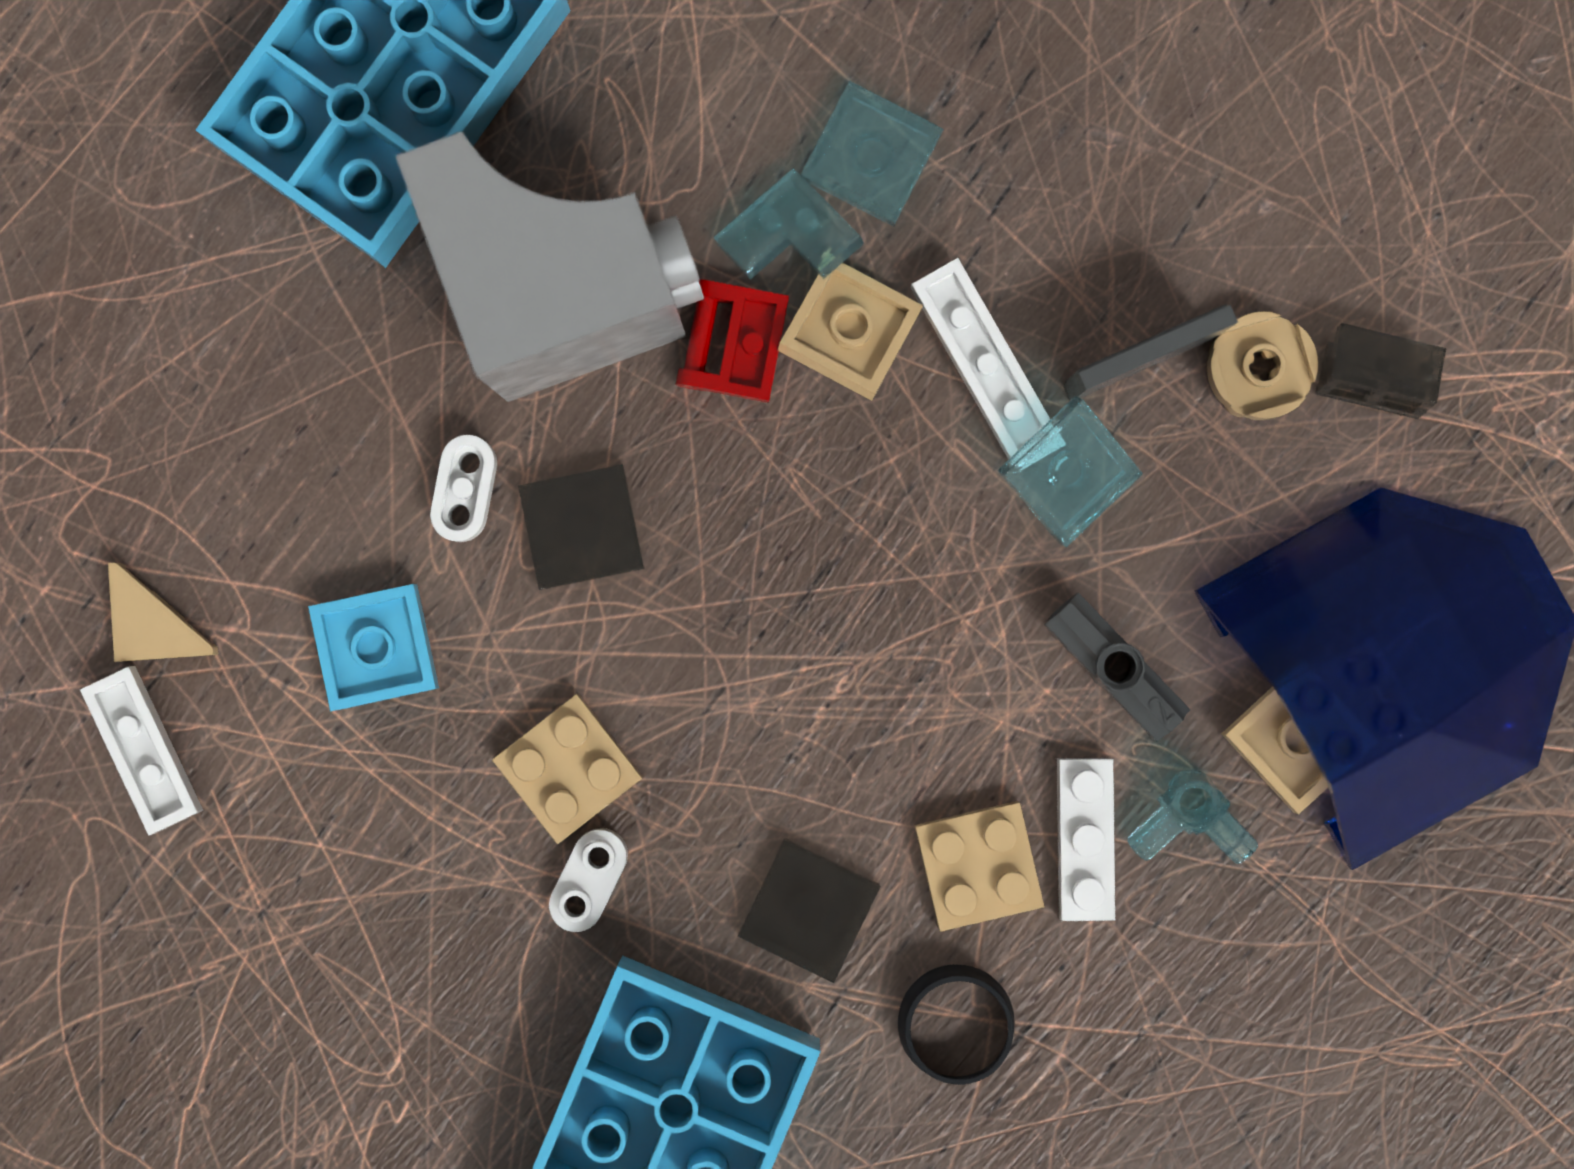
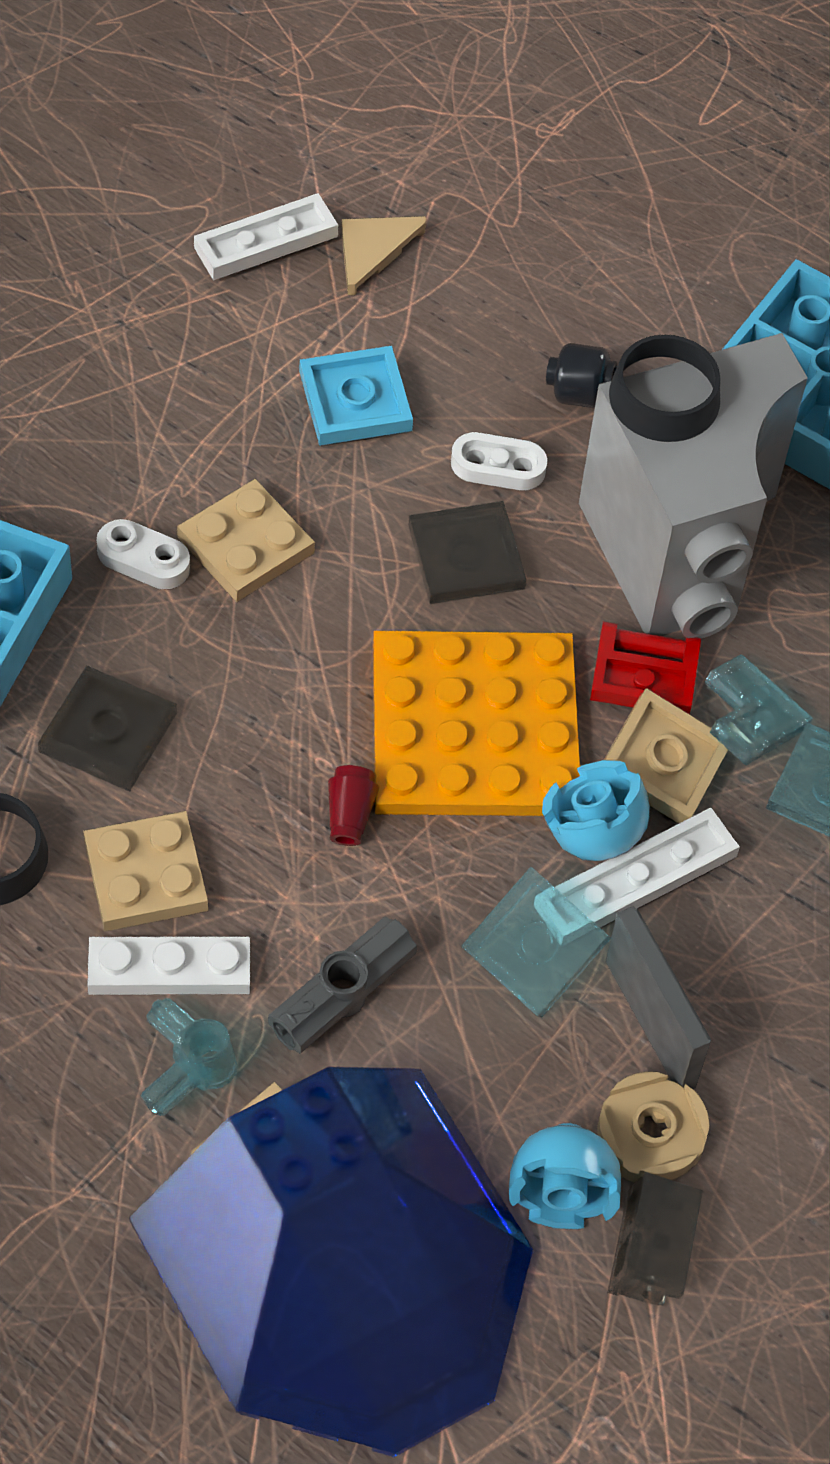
camera: 85 degrees right, 30 degrees down
none -> dark red cone [328,765,379,846]
none -> light orange plate [373,631,580,816]
none -> medium azure cylinder [509,1123,621,1229]
none -> medium azure cylinder [542,760,650,861]
none -> black head [546,343,617,408]
none -> black tyre [609,334,720,442]

